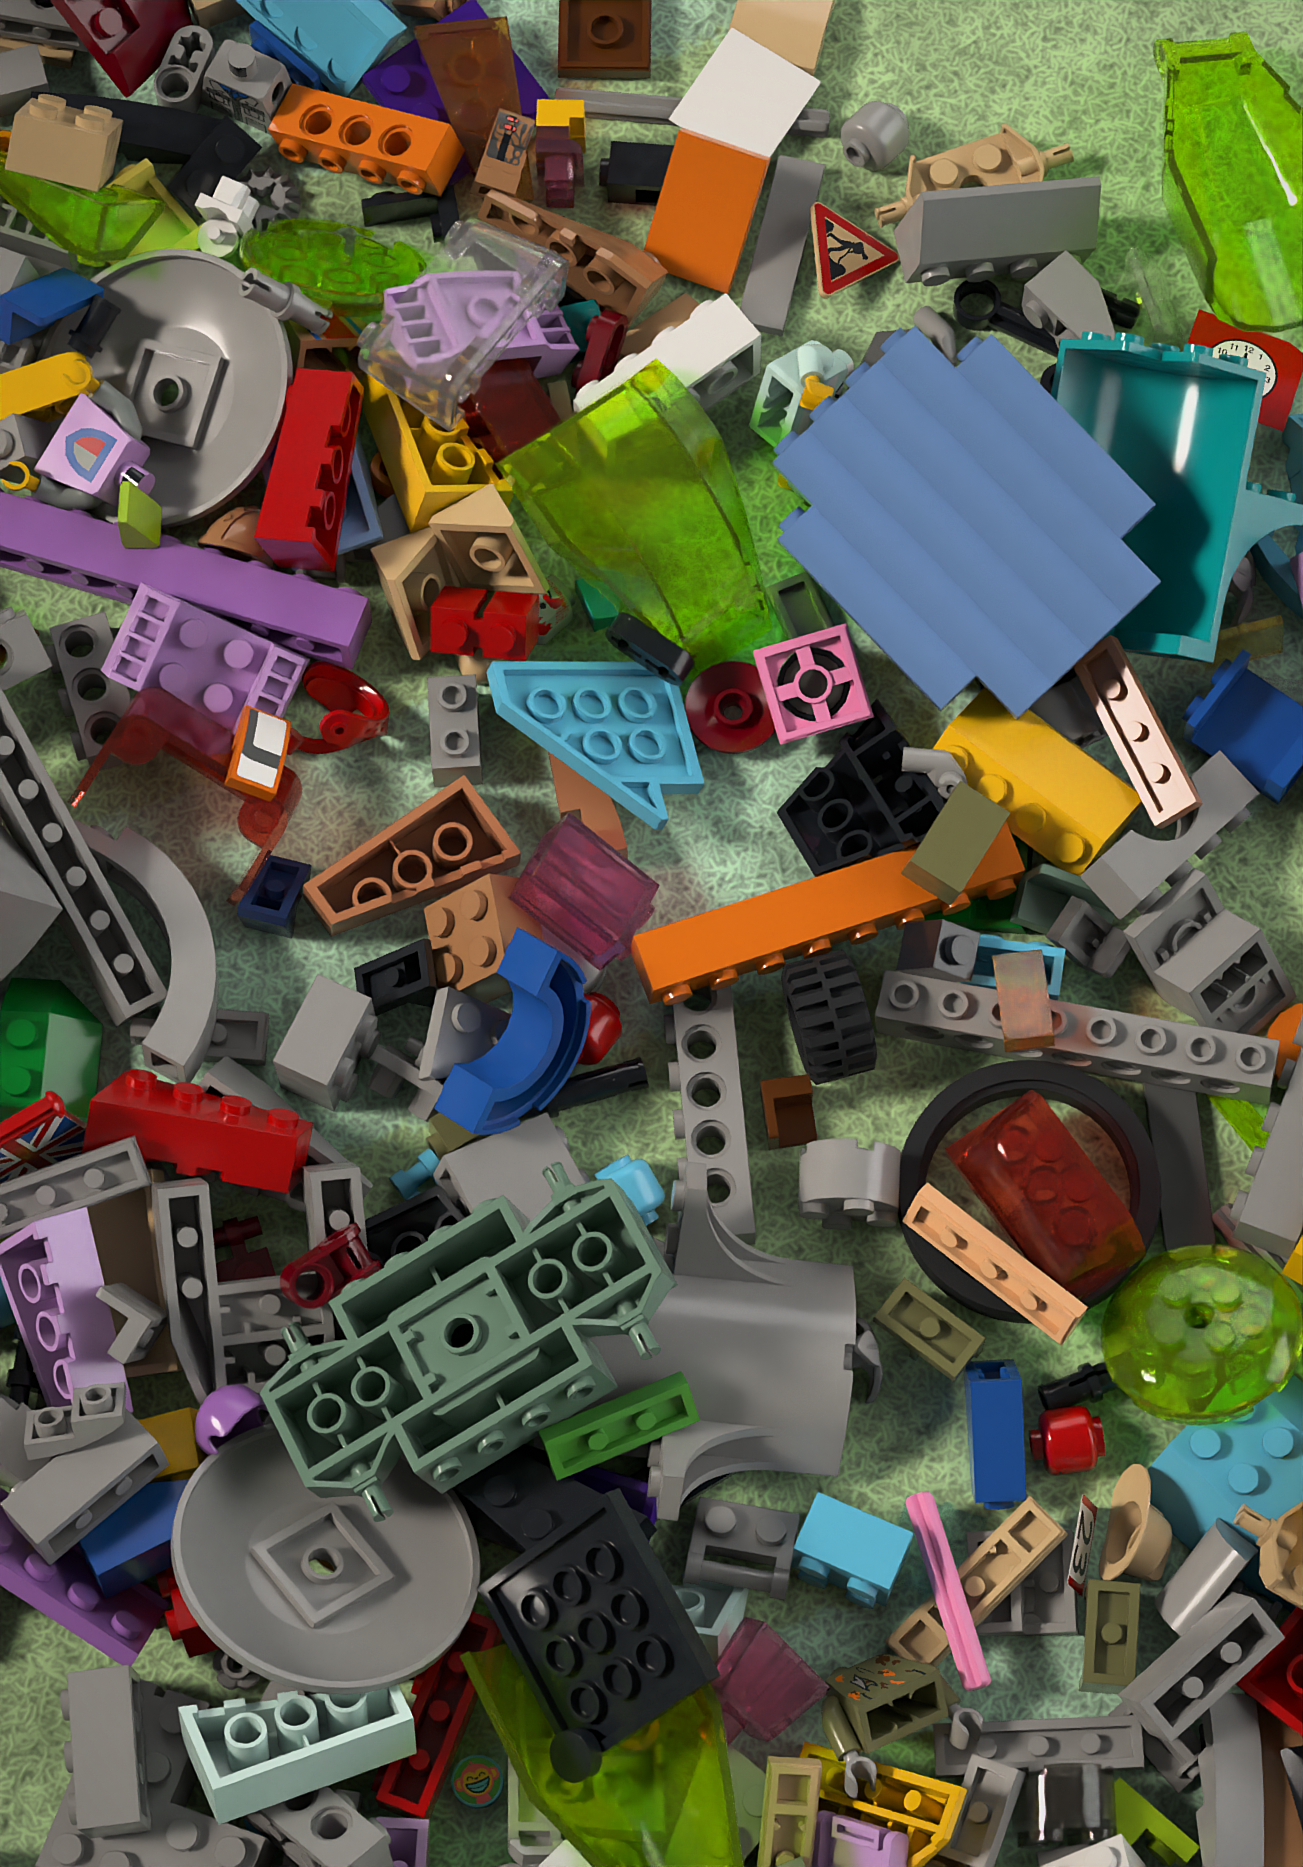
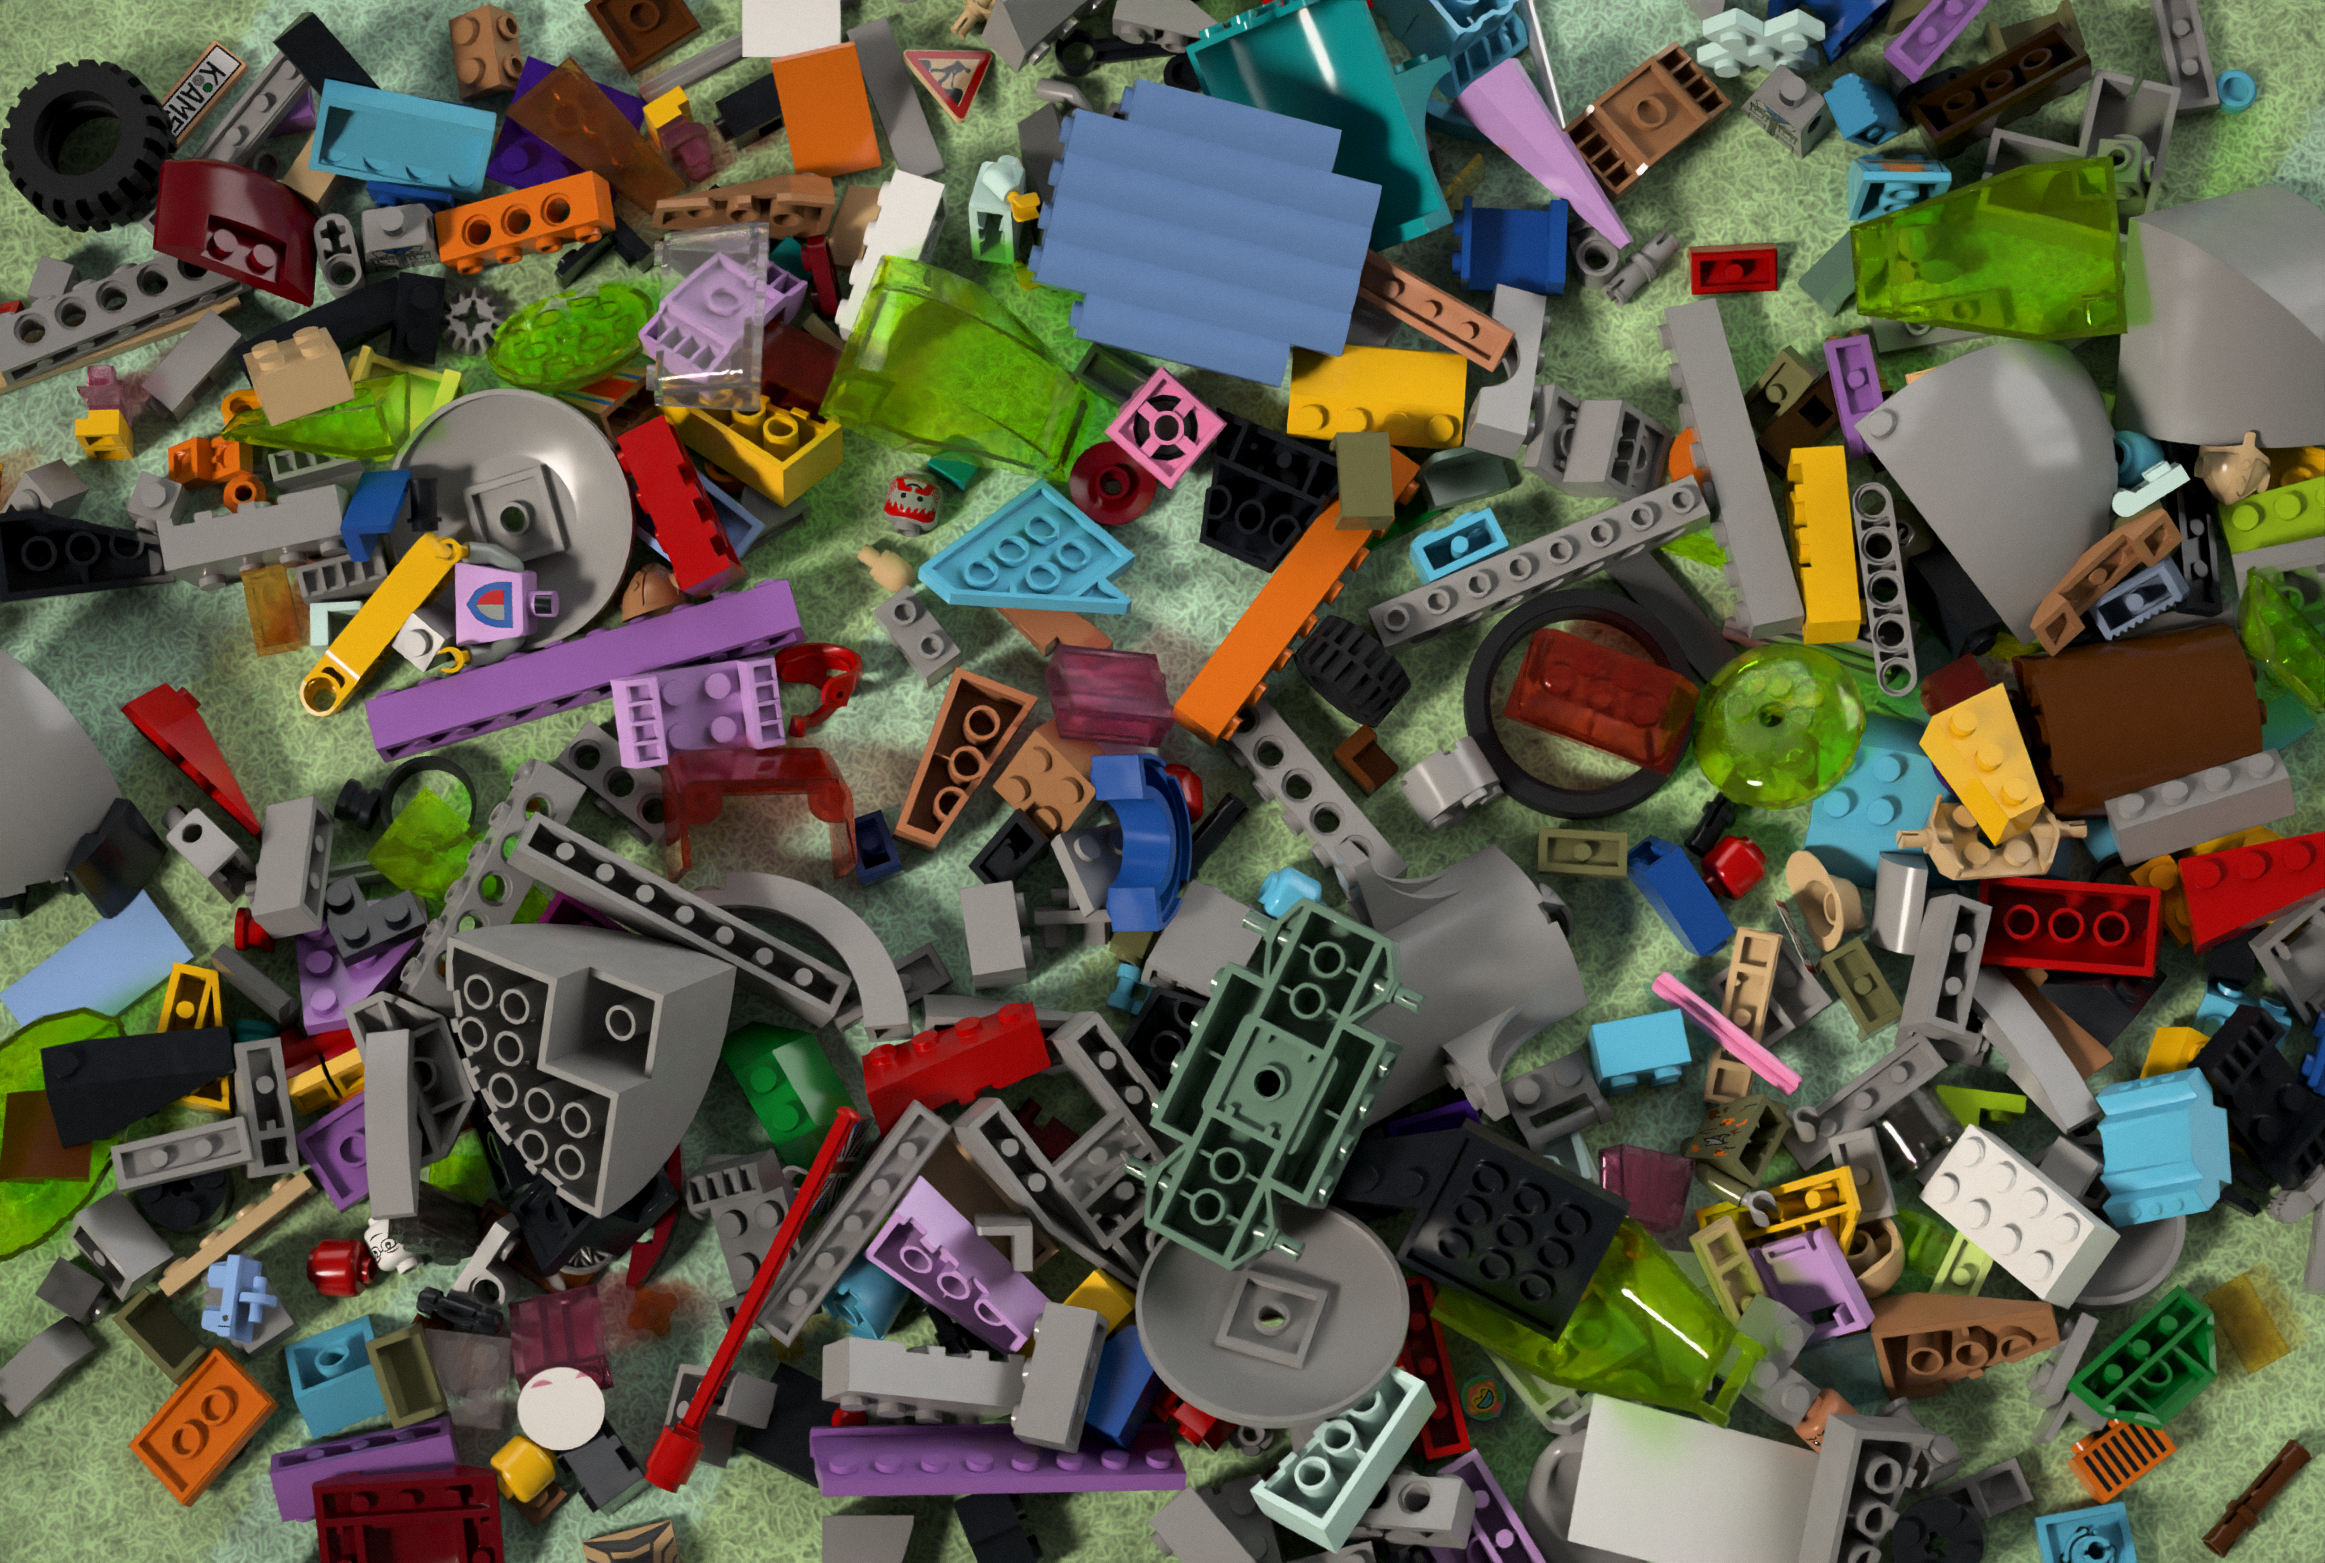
camera: 35 degrees left, 5 degrees up
light grey slope [24,1382,127,1461] -> none
lime slope [117,481,162,548] -> none
white hips [195,176,260,259] -> none
medium lavender hair [195,1384,268,1455] -> none
slope [224,705,291,802] -> none
light grey pin [238,268,333,335] -> none
dark red piece [280,1223,383,1309] -> none
tan slope [370,526,461,660] -> none
tan slope [428,483,550,594] -> none
red piece [430,586,539,661] -> none
medium nougat leg [469,108,536,198] -> none
bright green plate [538,1371,700,1481] -> none
black tile [550,1727,602,1783] -> none
black beam [605,612,695,686] -> none
black brick [896,919,981,982] -> none
light grey arm [902,747,967,799] -> none
light nougat tile [902,1182,1088,1345] -> none
clear orange slope [992,949,1055,1052] -> none
flat silver bracket [1045,896,1131,978] -> none

